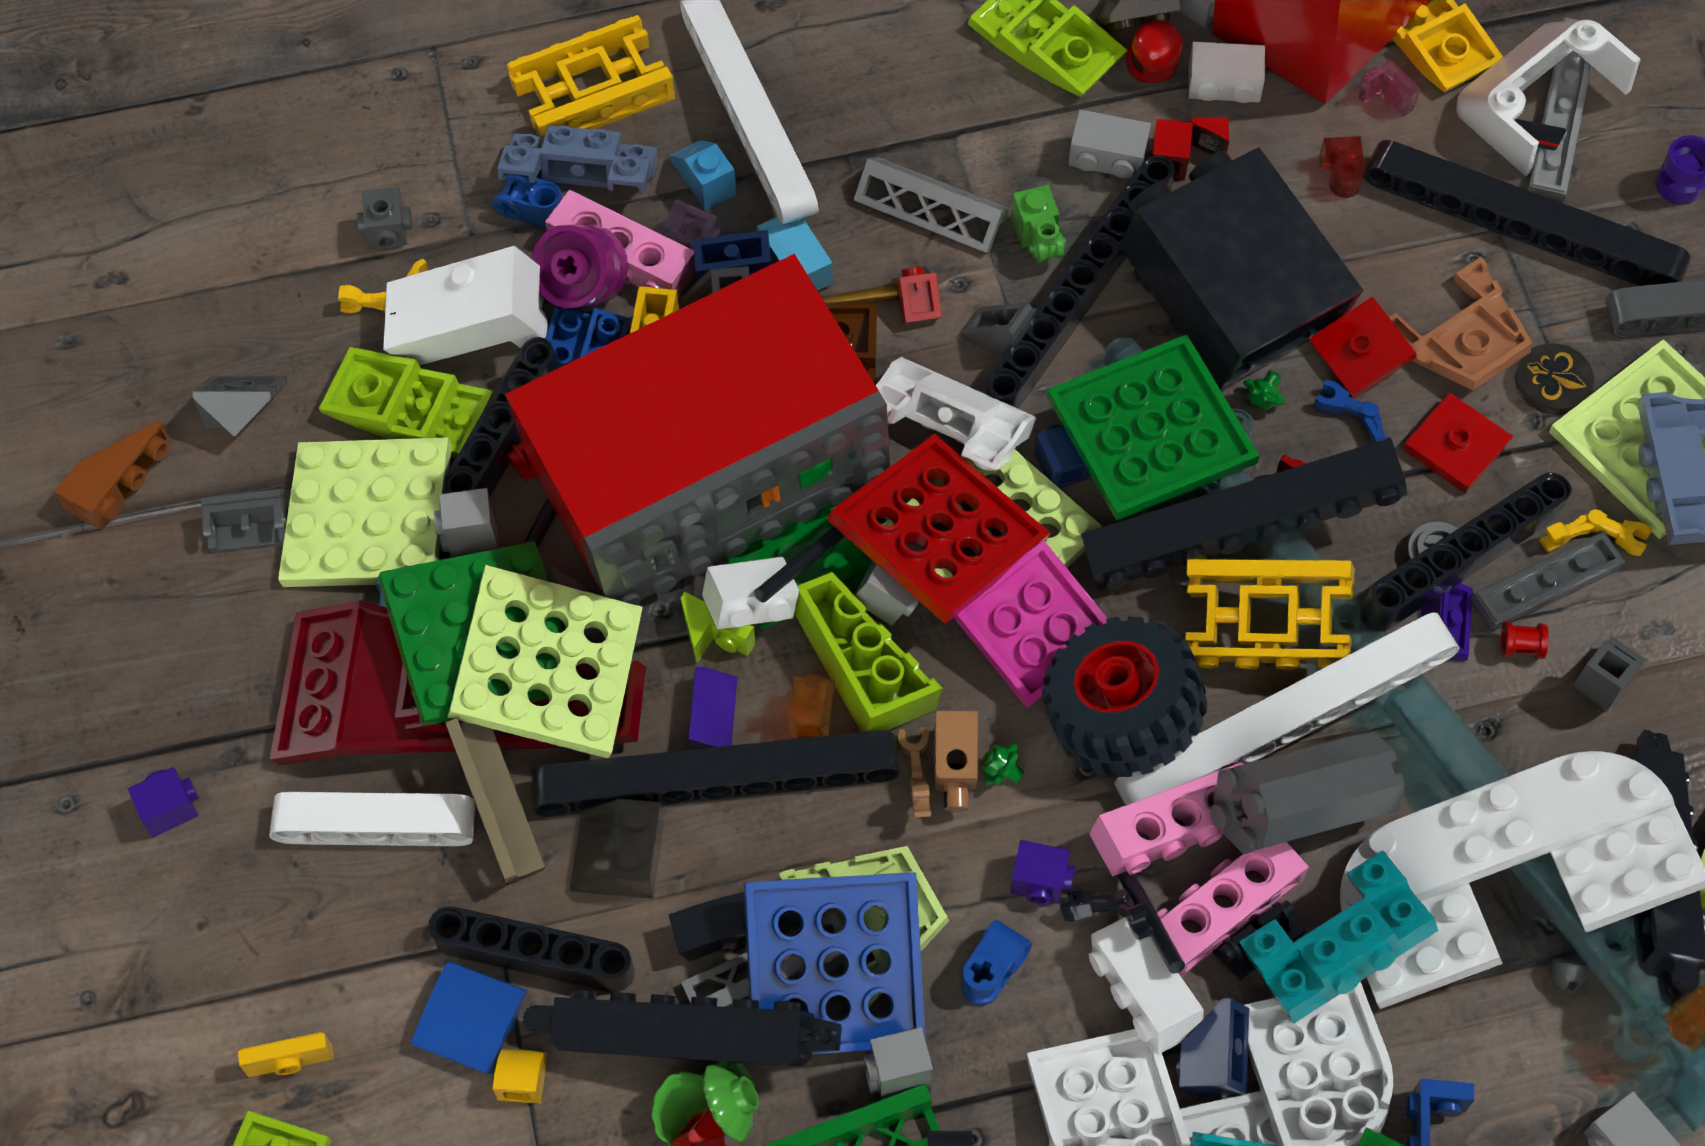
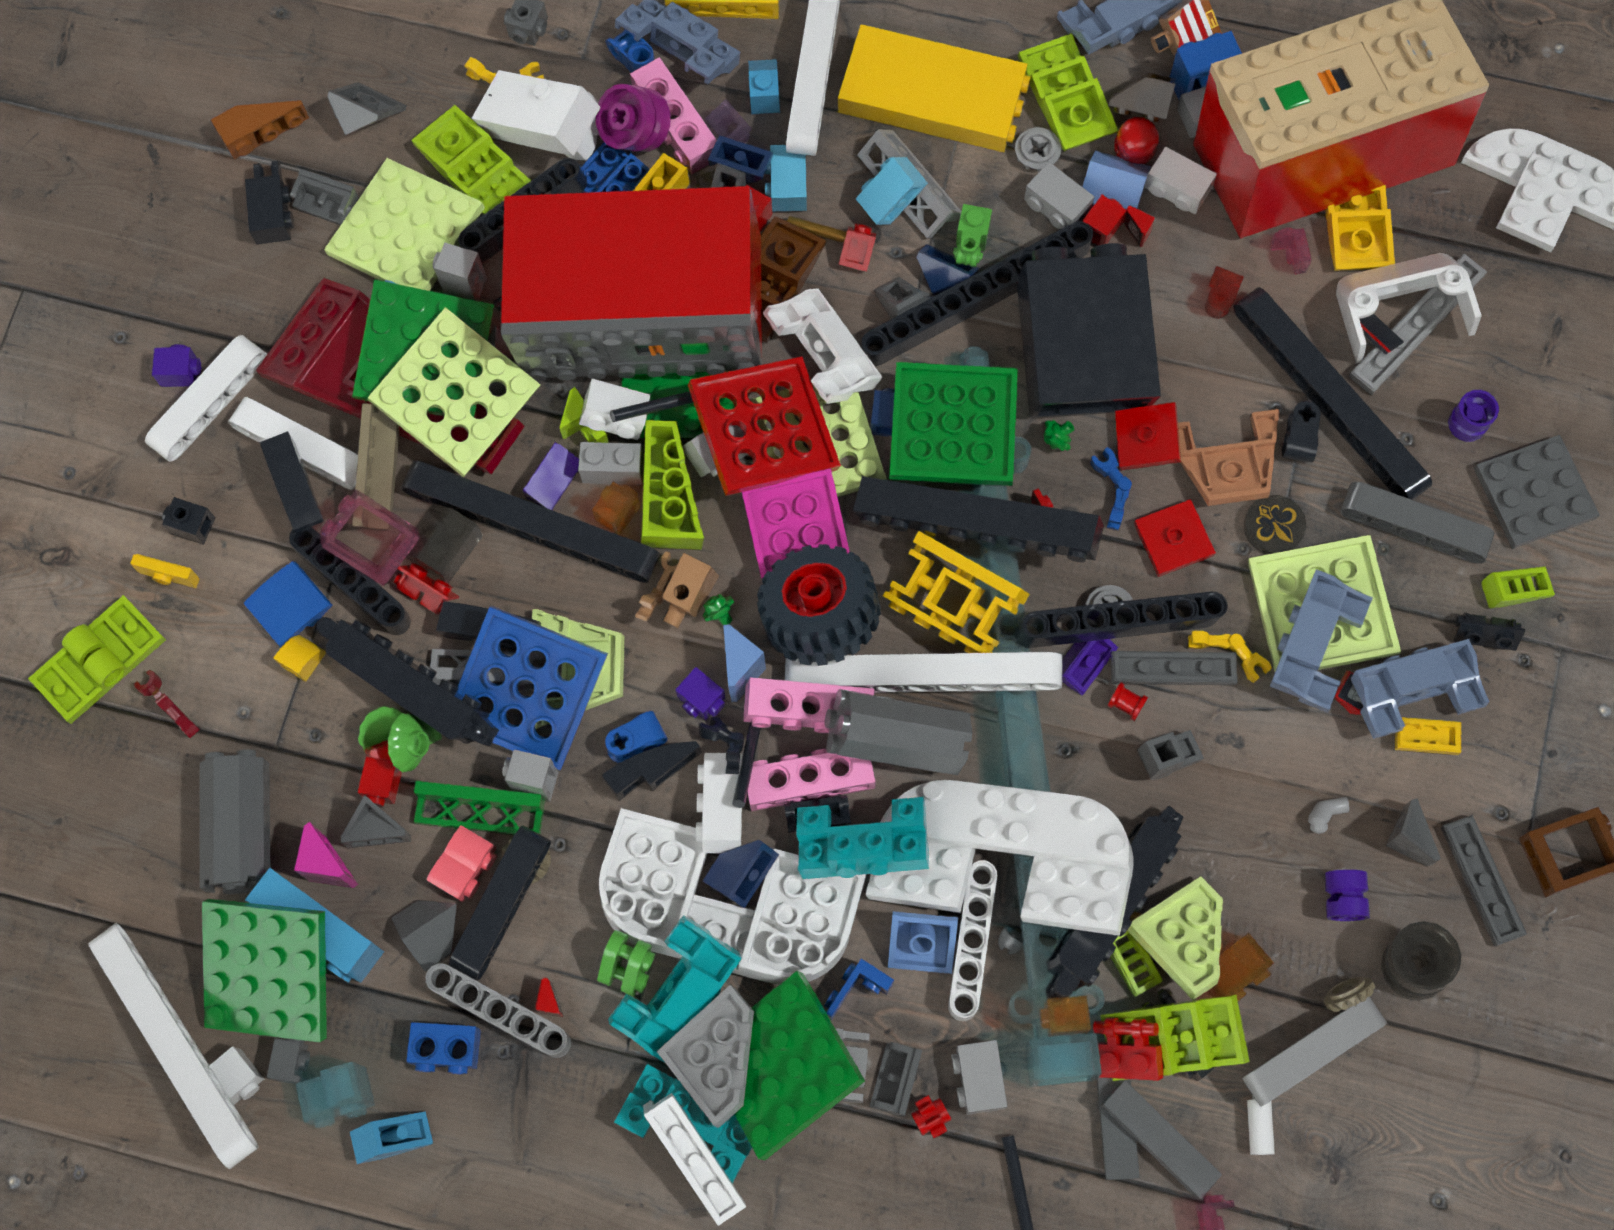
camera: 30 degrees right, 10 degrees up
none -> white beam [145,335,267,462]
none -> black brick [162,497,216,545]
none -> black hinge [245,161,295,245]
none -> black slope [259,431,324,533]
none -> clear pink window [319,489,420,586]
none -> red hinge [394,563,460,615]
none -> light grey brick [578,442,644,485]
none -> black slope [602,741,702,801]
none -> medium blue slope [723,625,766,702]
none -> yellow brick [838,24,1031,153]
none -> medium azure brick [856,157,928,225]
none -> medium blue slope [888,911,958,974]
none -> dark blue slope [917,244,979,295]
none -> white beam [948,860,997,1021]
none -> light grey gear [1014,127,1061,172]
none -> medium blue slope [1083,150,1151,209]
none -> black piece [1282,401,1321,463]

